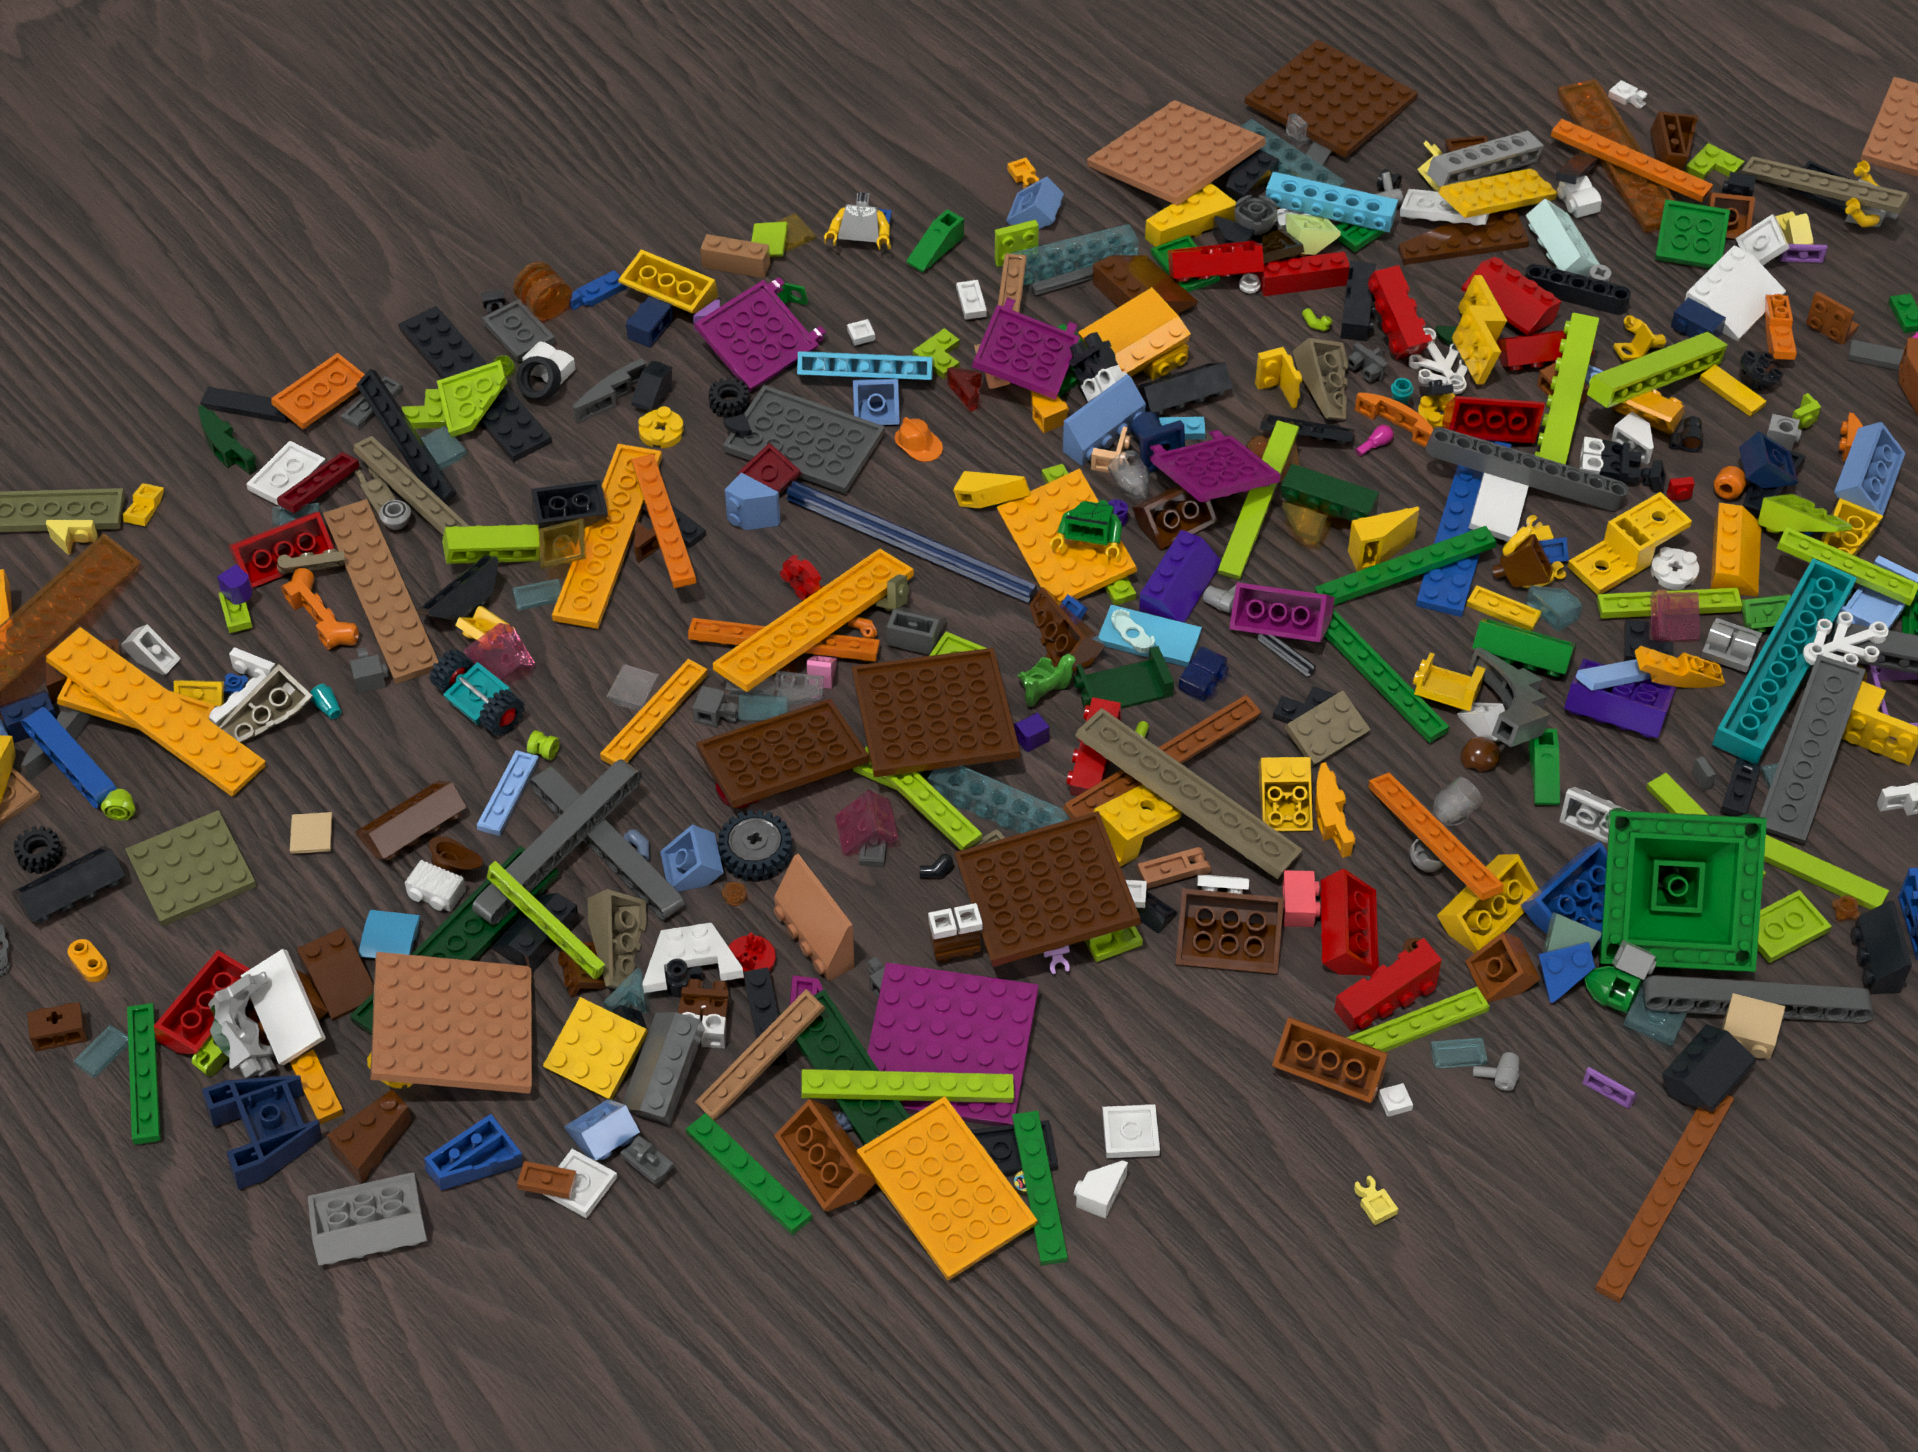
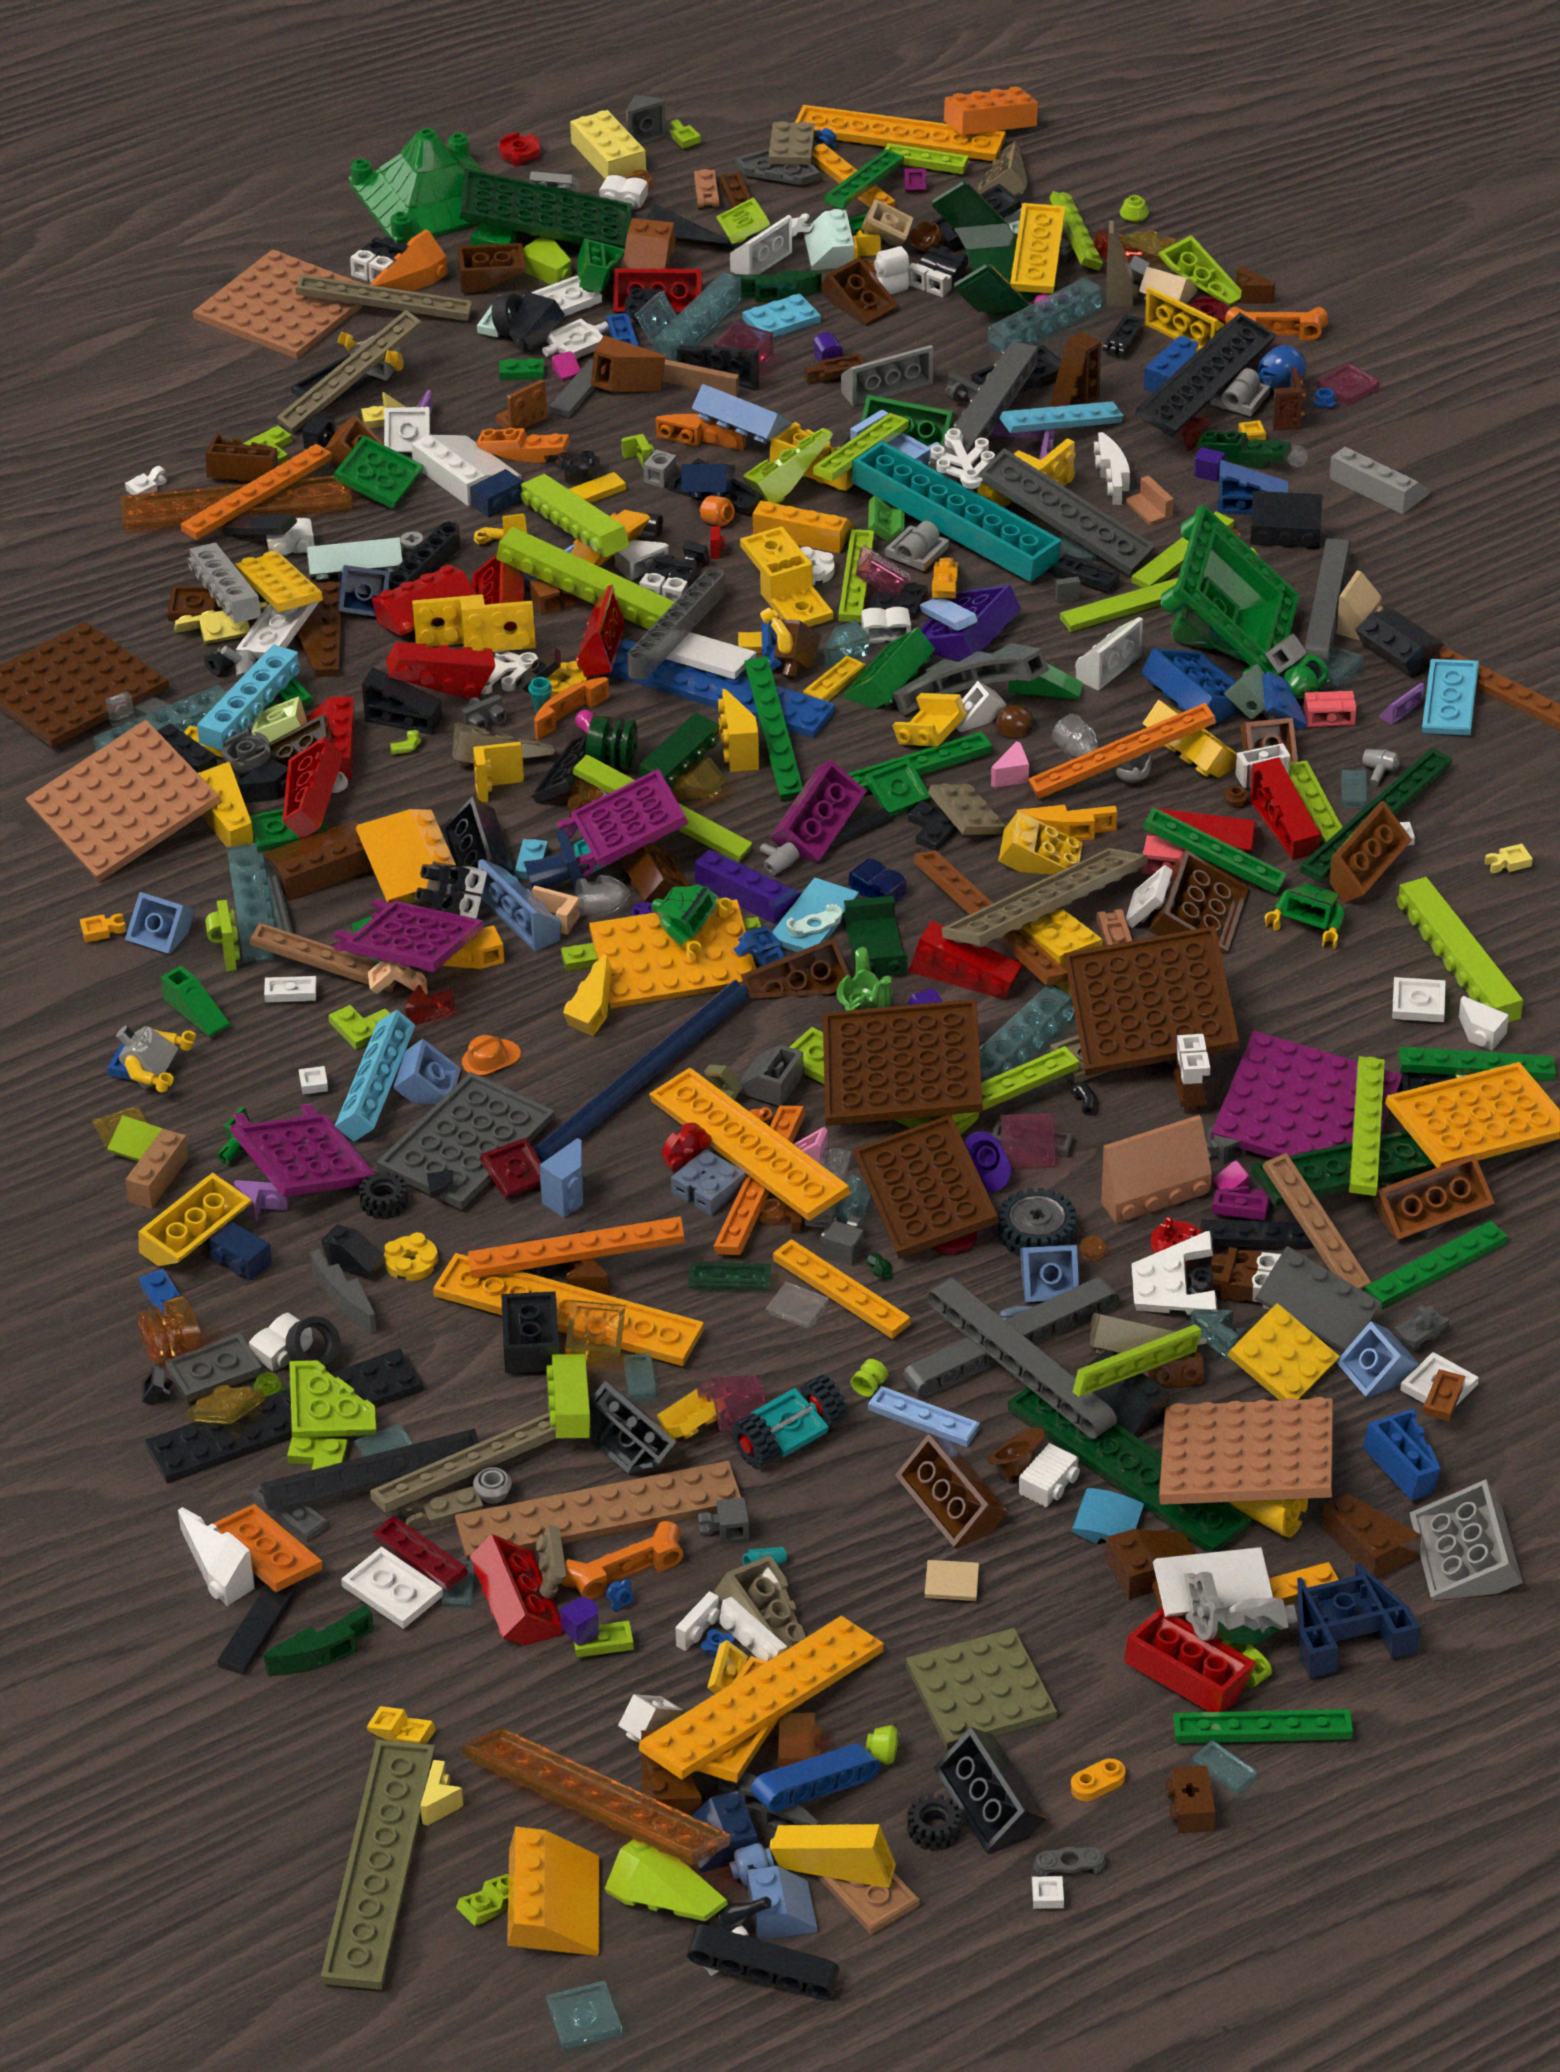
camera: 80 degrees left, 10 degrees down
none -> white wedge [178,1507,255,1606]
none -> clear yellow plate [187,1385,265,1424]
none -> dark blue slope [338,565,390,617]
none -> dark green wheel [585,715,638,771]
none -> blue plate [606,1579,635,1612]
none -> sand blue piece [671,1149,746,1216]
none -> clear green plate [688,1262,771,1290]
none -> blue hinge [733,926,783,957]
none -> clear orange brick [778,1713,821,1768]
none -> white brick [861,607,911,643]
none -> green tile [864,758,931,817]
none -> dark green plant [866,1252,892,1279]
none -> dark purple piece [964,1132,1011,1192]
none -> bright pink slope [991,741,1029,788]
none -> nougat panel [1126,475,1174,525]
none -> green plate [1142,807,1287,894]
none -> dark pink slope [1212,1161,1249,1189]
none -> white brick [1235,743,1290,788]
none -> green torso [1265,884,1345,950]
none -> dark green plate [1300,748,1453,883]
none -> coral brick [1304,691,1356,727]
none -> lime brick [1397,877,1523,1023]
none -> medium azure tile [1422,659,1479,735]

